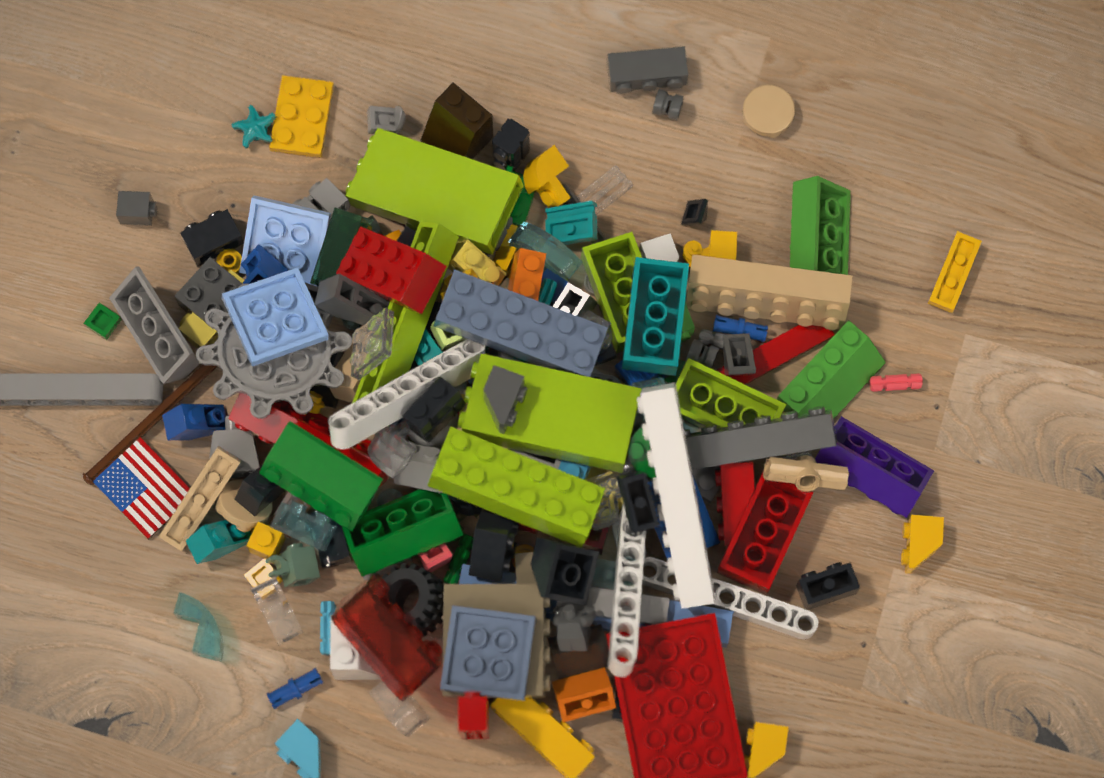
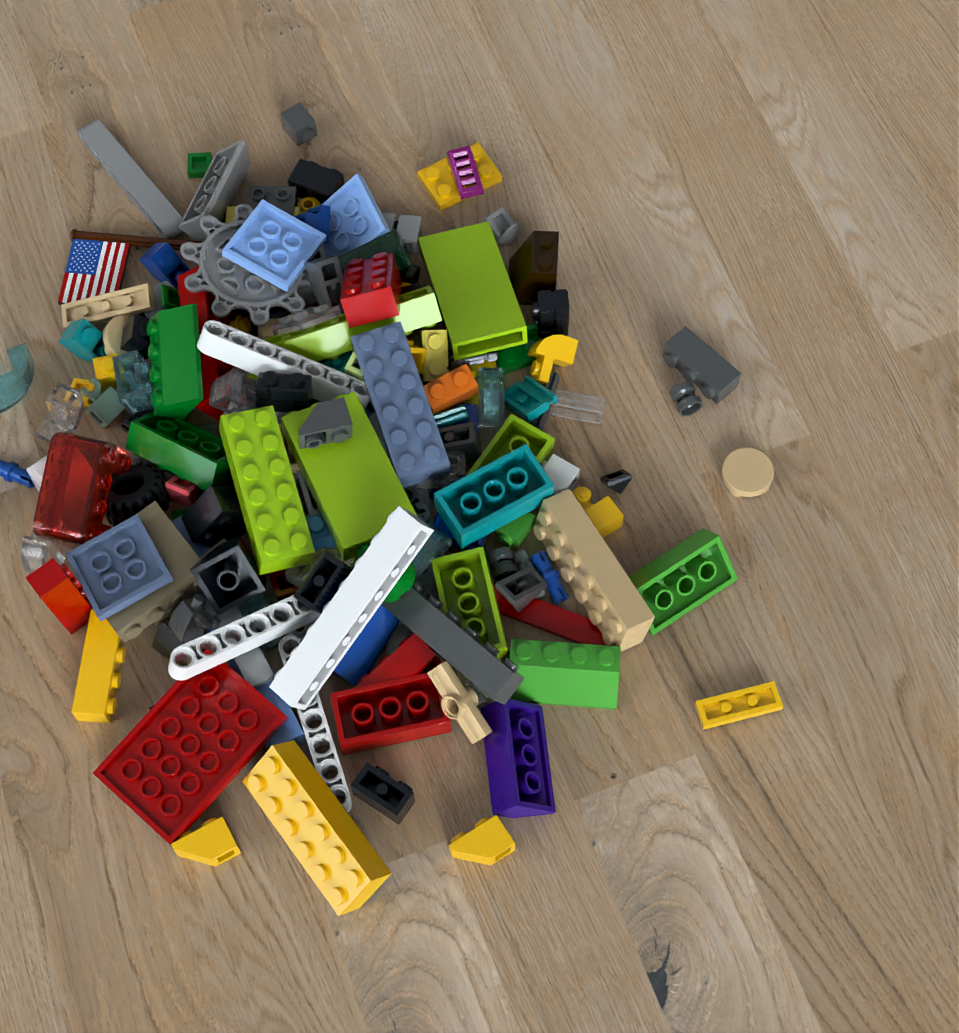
camera: 55 degrees right, 10 degrees down
teal animal [232,105,276,149] -> none
orange brick [552,667,616,722] -> none
coral axle [870,373,923,392] -> none
none -> green slope [160,284,180,309]
none -> yellow brick [242,740,392,916]
none -> magenta slope [447,146,484,200]

